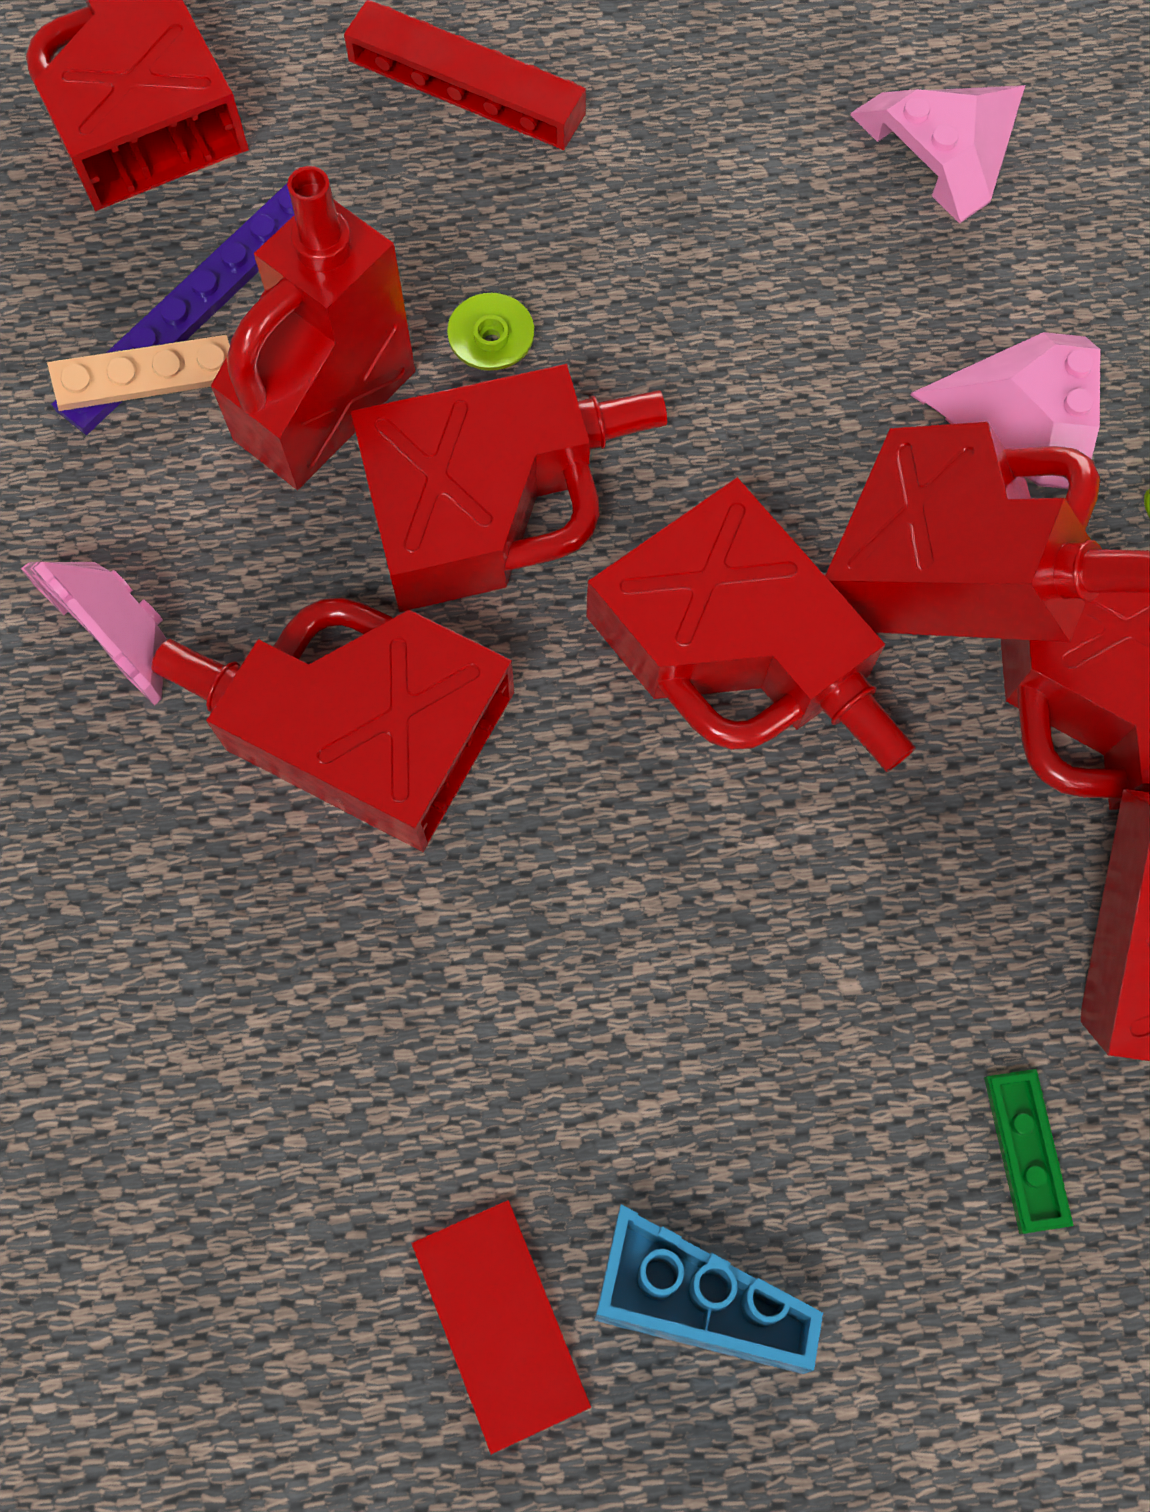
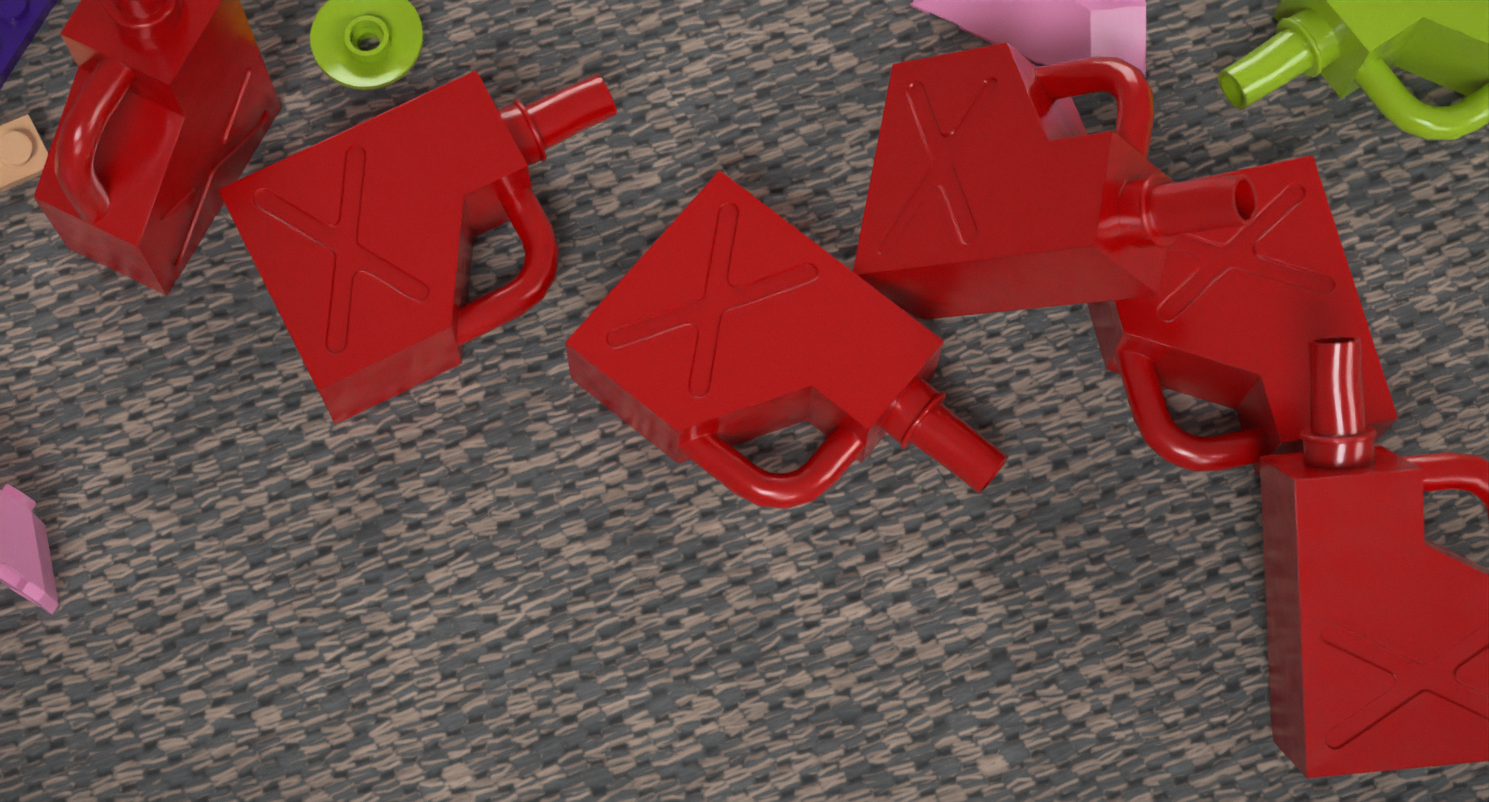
camera: 15 degrees left, 0 degrees up
red piece [151,597,515,852] -> none

